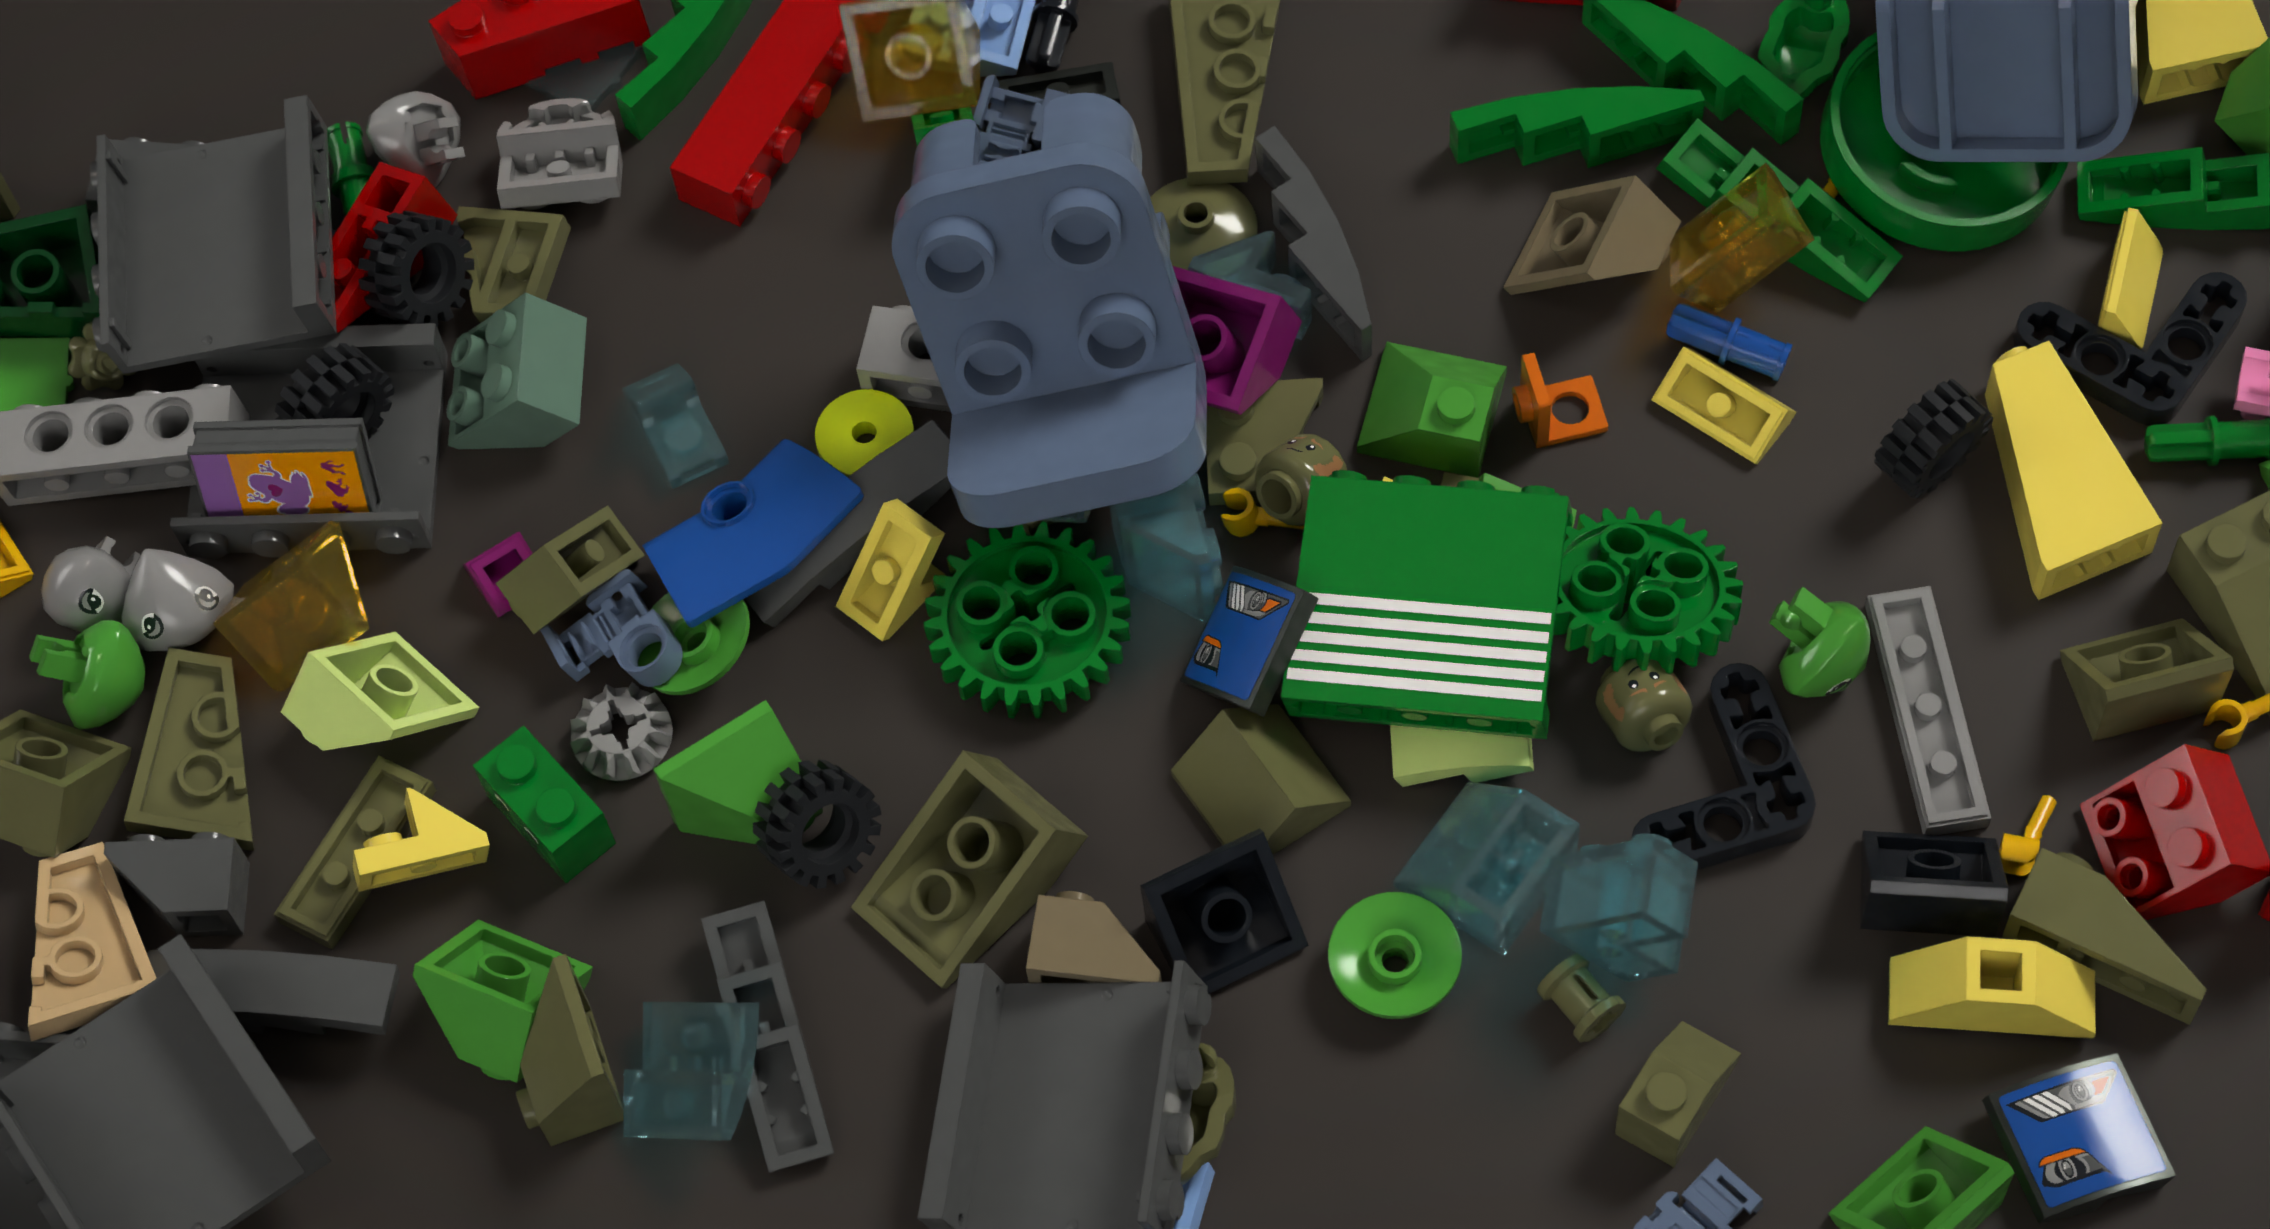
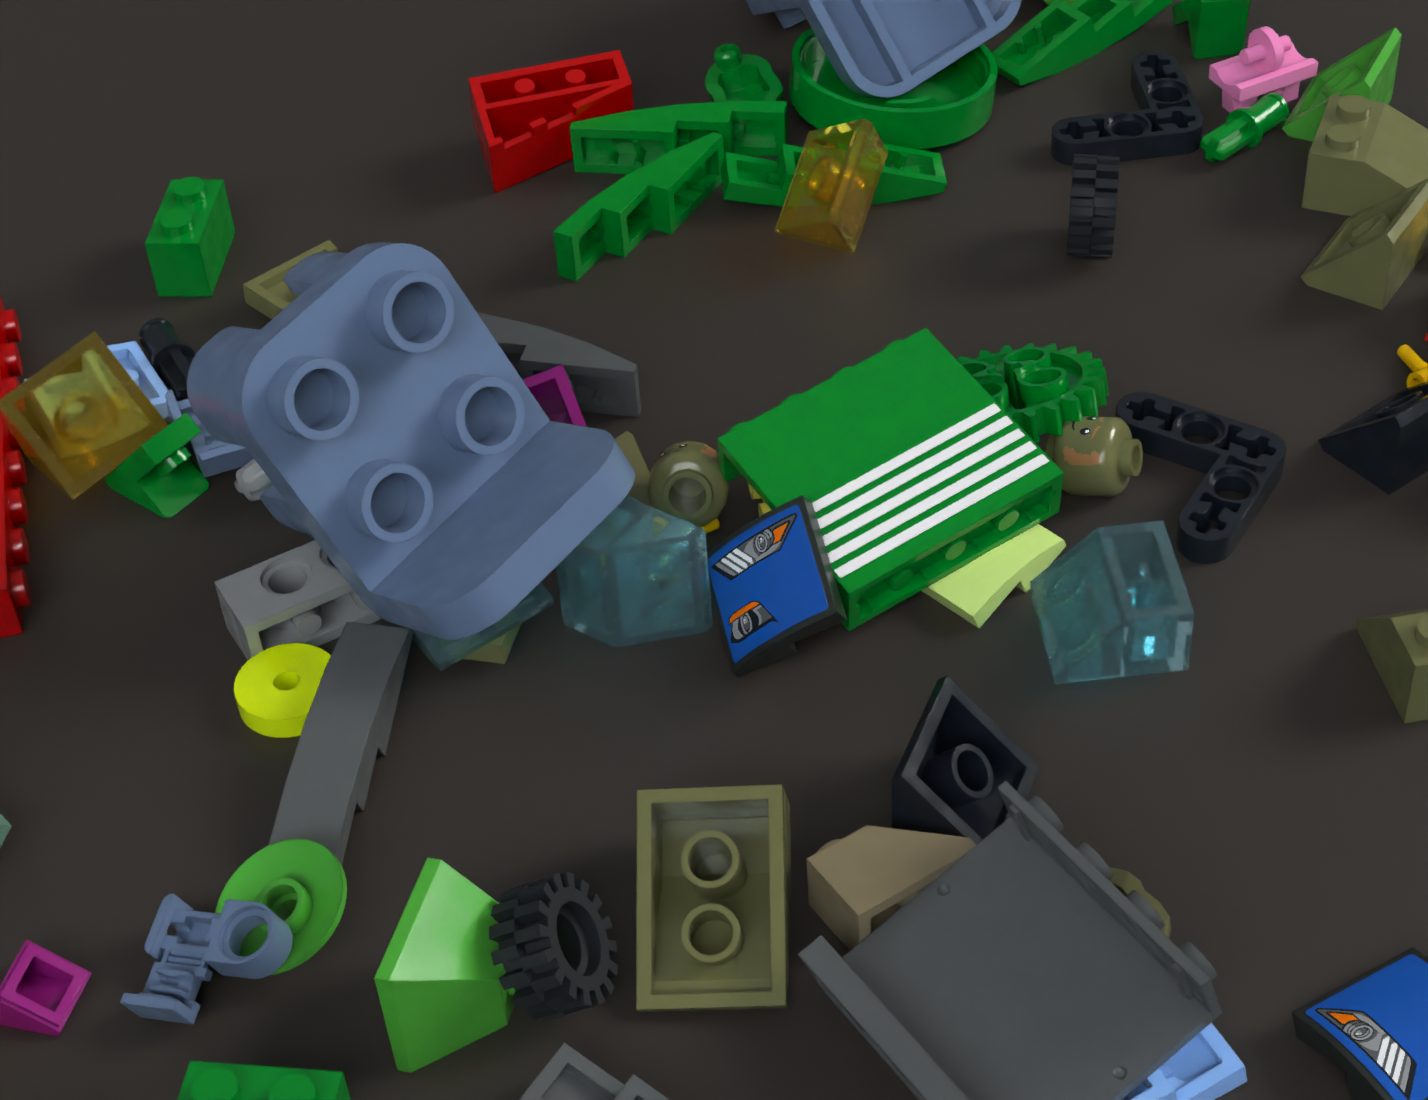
camera: 45 degrees left, 20 degrees down
olive slope [495,505,645,634] -> none
light grey gear [570,682,673,781] -> none
clear light blue slope [622,363,729,489] -> none
blue panel [642,439,864,627] -> none
light yellow slope [835,498,945,641] -> none
green gear [924,521,1132,719] -> none
olive slope [1171,704,1351,855] -> none
bright green dish [1328,892,1462,1019] -> none
bright green slope [1357,342,1507,478] -> none
dark tan slope [1503,175,1681,295] -> none
orange bracket [1512,352,1608,449] -> none
olive bush [1537,953,1626,1043] -> none
clear light blue brick [1539,833,1698,982] -> none
light yellow slope [1651,346,1797,464] -> none
blue axle [1666,303,1793,381] -> none
bright green piece [1769,587,1871,698] -> none
light grey tile [1865,586,1991,835] -> none
light yellow slope [1985,341,2163,600] -> none
light yellow slope [2097,208,2163,350] -> none

